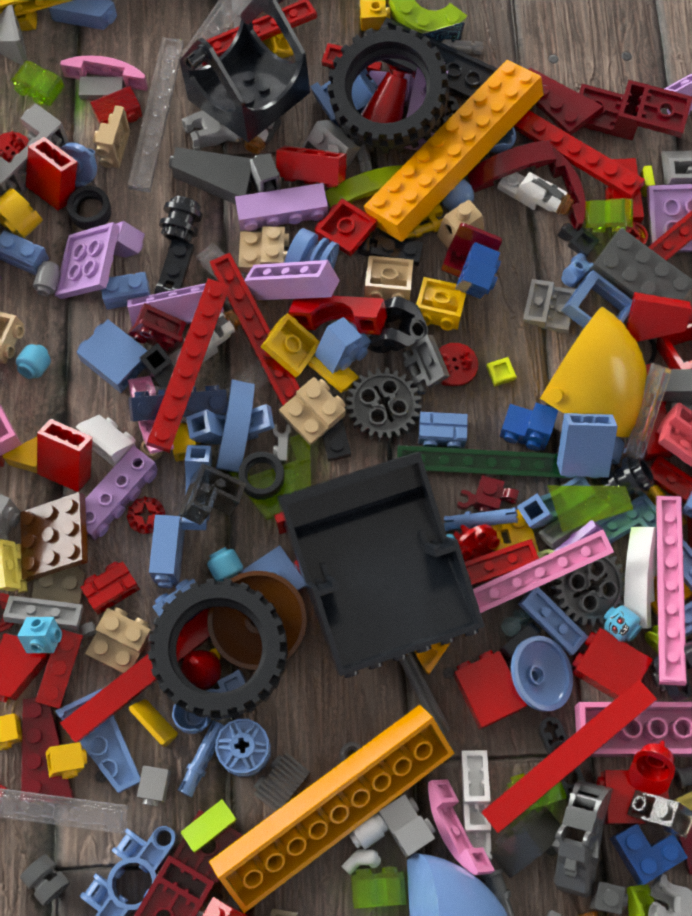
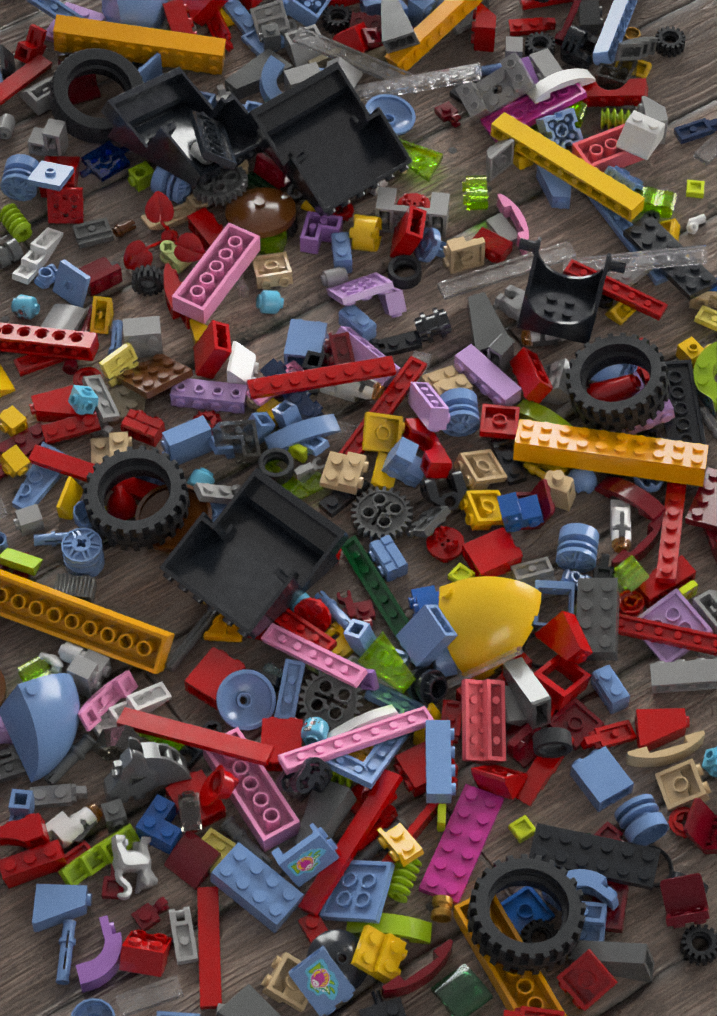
camera: 60 degrees right, 15 degrees down
none -> light grey plate [193,482,241,504]
none -> neon yellow tile [288,444,308,463]
none -> red brick [462,527,523,577]
none -> medium blue wheel [556,523,599,573]

